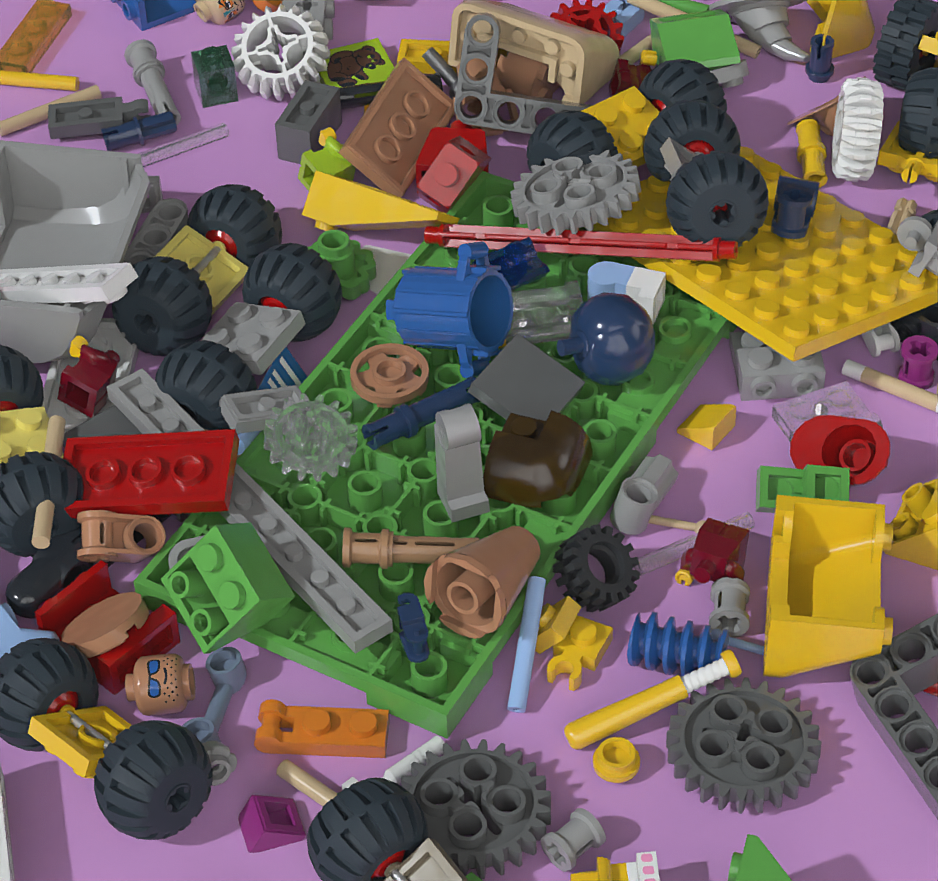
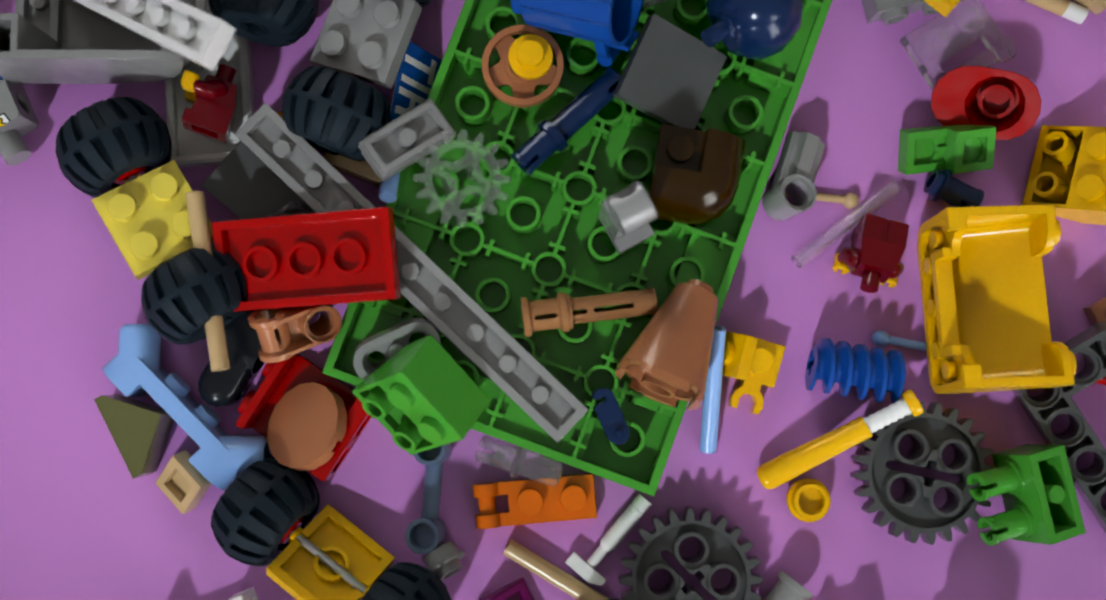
camera: 15 degrees left, 40 degrees up
nougat head [125,653,196,716] -> none
black tyre [553,524,640,612] -> none
yellow slope [677,404,736,450] -> none
light grey bush [709,577,750,637] -> none
none -> clear axle [475,435,563,487]
none -> yellow plate [508,34,553,79]
none -> bright green brick [967,444,1086,546]

